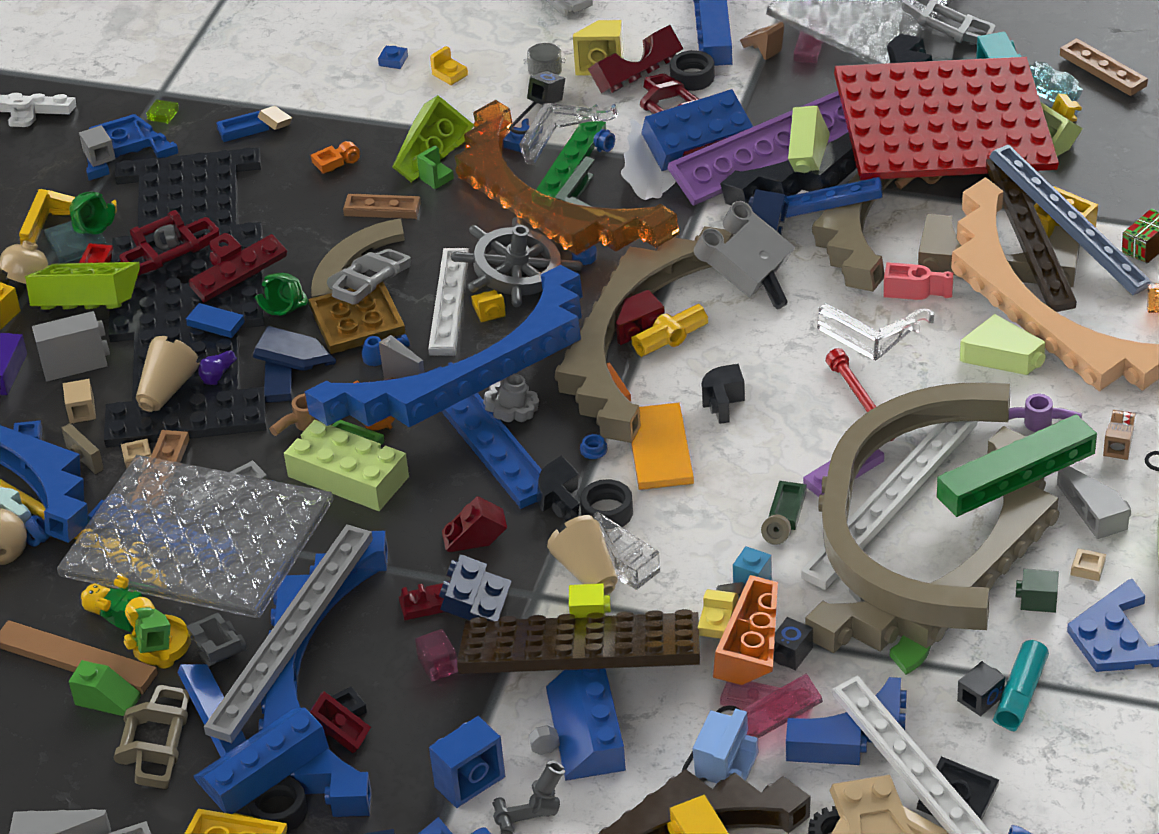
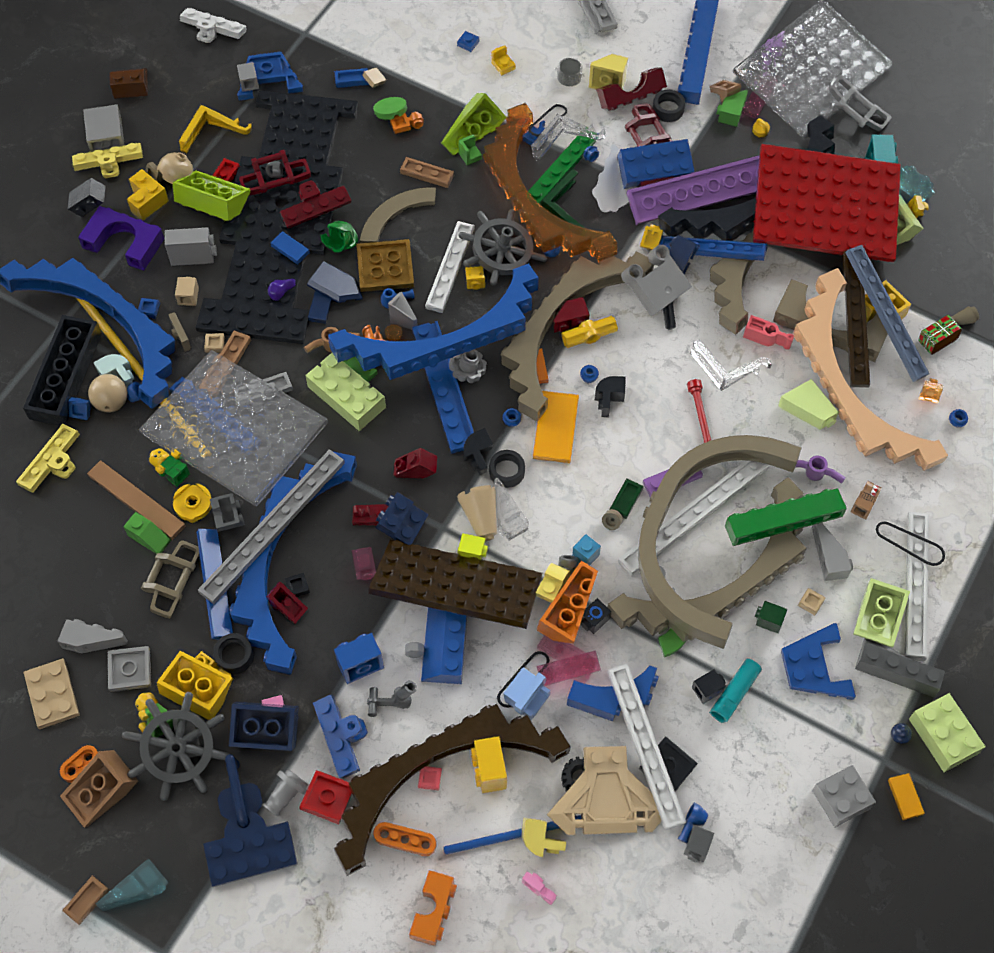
camera: 10 degrees right, 20 degrees up
clear light blue tile [44,221,107,264] -> none
green helmet [69,192,115,235] -> none
bright green piece [124,597,171,653] -> none
tan cone [136,336,200,412] -> none
clear neon green tile [146,99,179,123] -> none
blue slope [194,708,329,814] -> none
light grey bar [327,249,411,304] -> none
black brick [527,71,566,106] -> none
yellowish green slope [788,106,830,173] -> none
medium nougat plate [1060,38,1148,96] -> none
none -> bright green tile [373,97,407,120]
none -> blue plate [580,365,599,383]
none -> yellow bracket [640,224,663,250]
none -> bright green slope [716,90,748,127]
none -> yellow tile [752,118,770,137]

